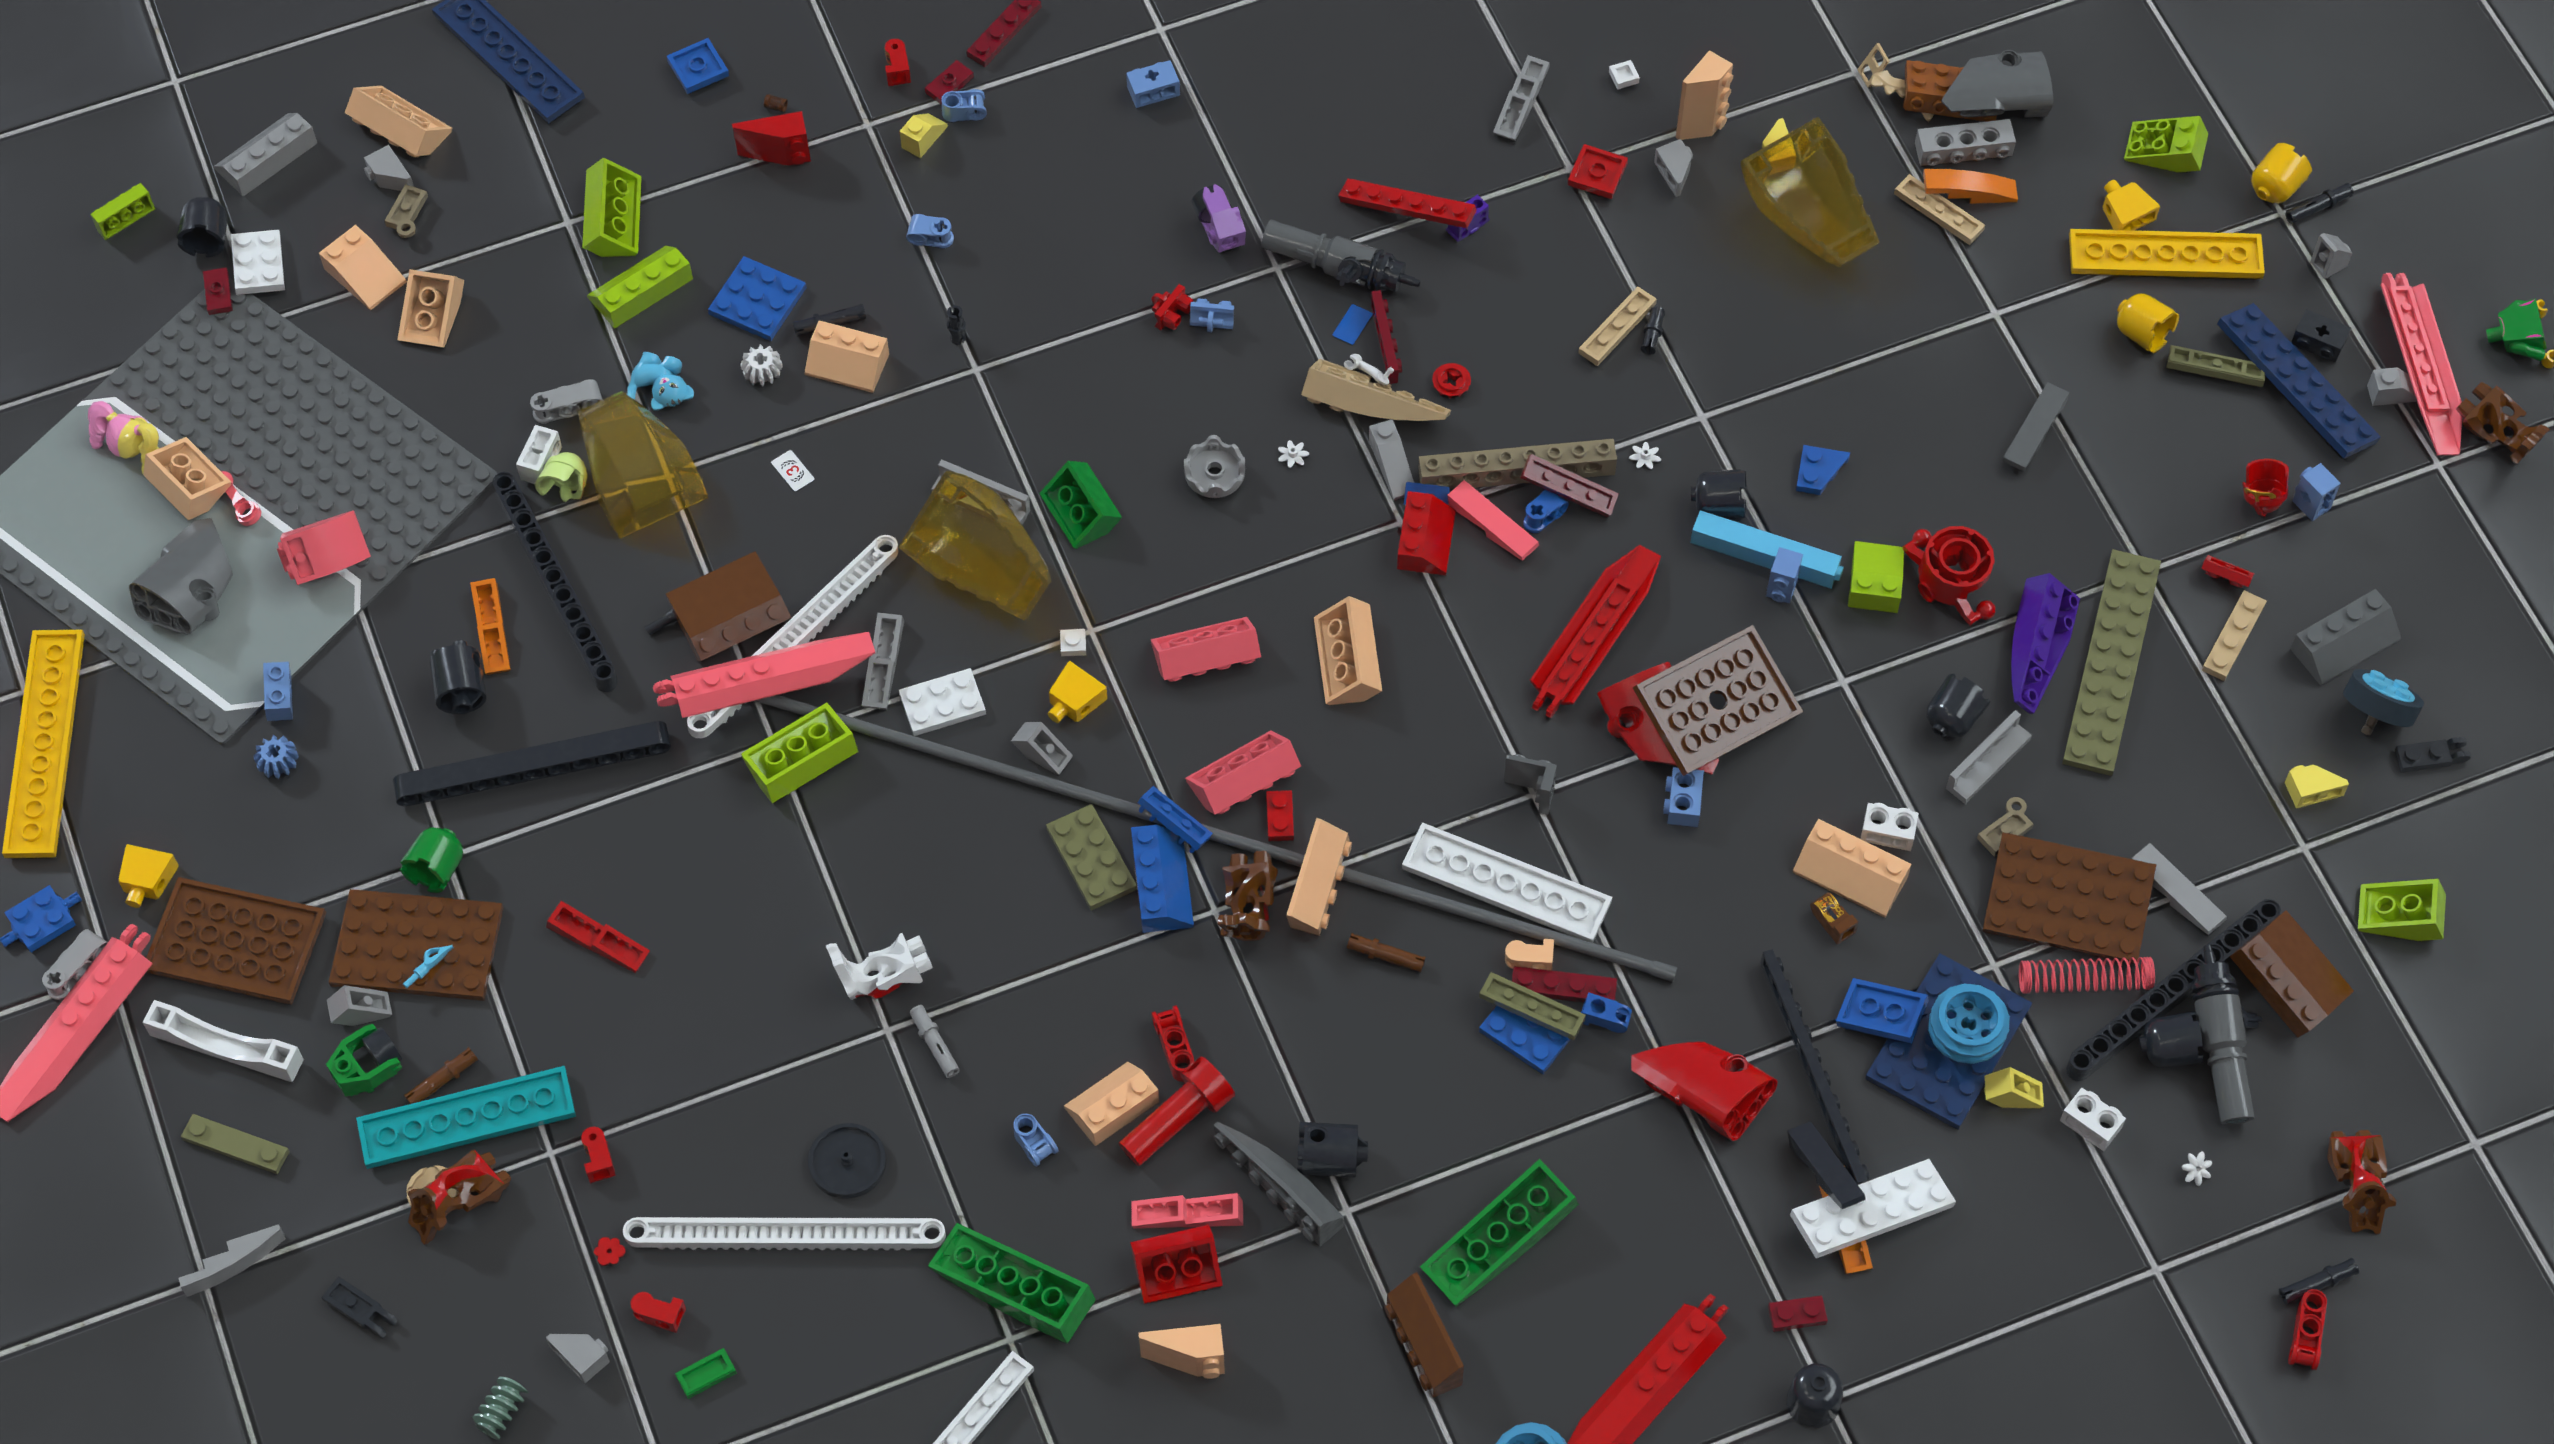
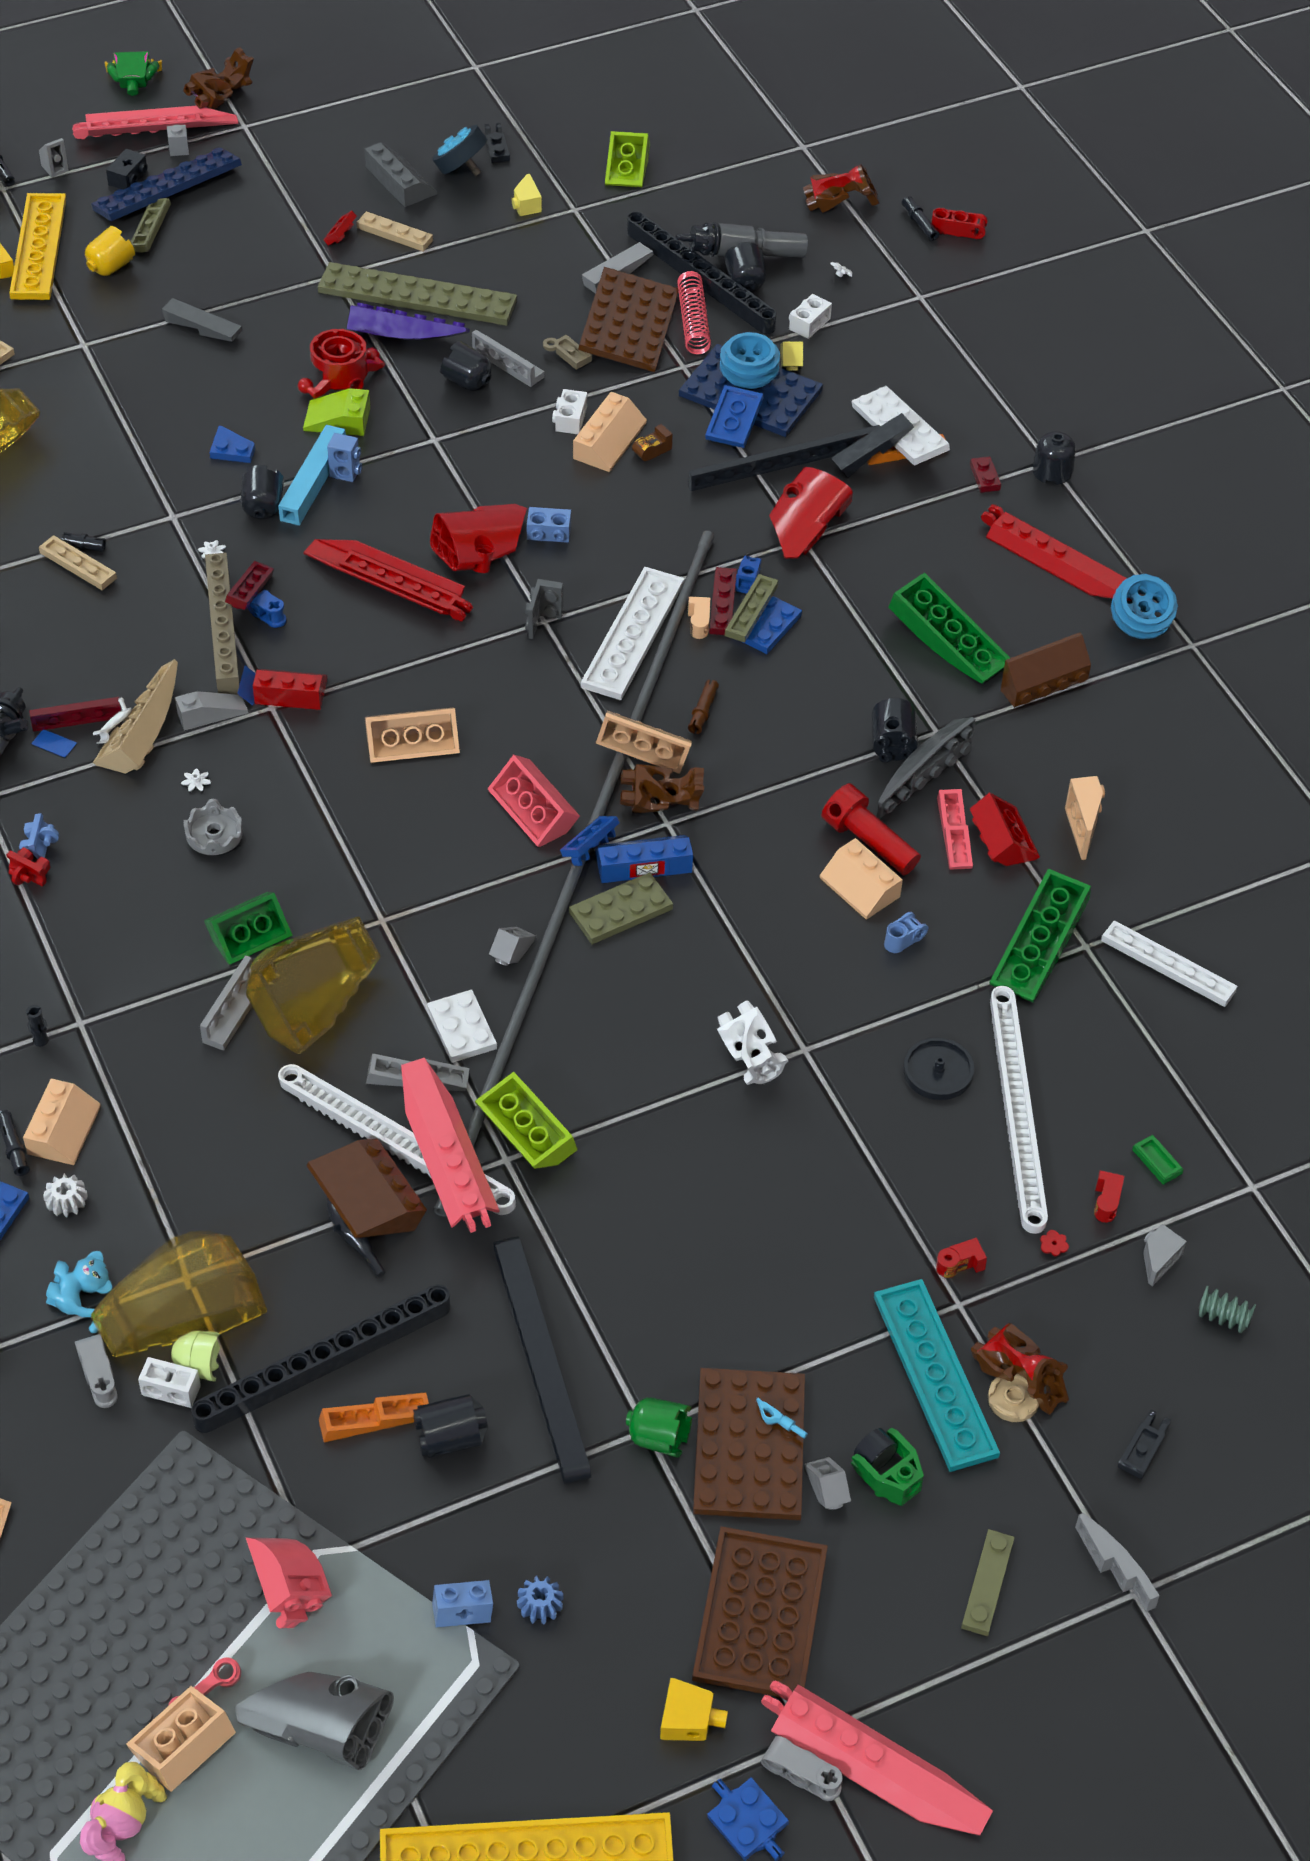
camera: 95 degrees left, 10 degrees down
white arch [142,1000,304,1082] -> none
reddish brown pin [404,1047,478,1104] -> none
red slope [546,901,650,973] -> none
white sticker [771,450,814,491] -> none
light grey pin [910,1005,960,1078] -> none
yellow torso [1047,661,1108,723] -> none
white plate [1060,629,1086,656] -> none
coral slope [1151,617,1261,682] -> none
red piece [1151,1005,1194,1082] -> none
red plate [1266,790,1294,841] -> none
red gear [1432,363,1471,398] -> none
coral slope [1447,480,1539,561] -> none
plate [1633,625,1803,776] -> none
reddish brown slope [2230,910,2354,1038] -> none
red helmet [2242,459,2289,517] -> none
medium blue brick [2292,463,2341,521] -> none

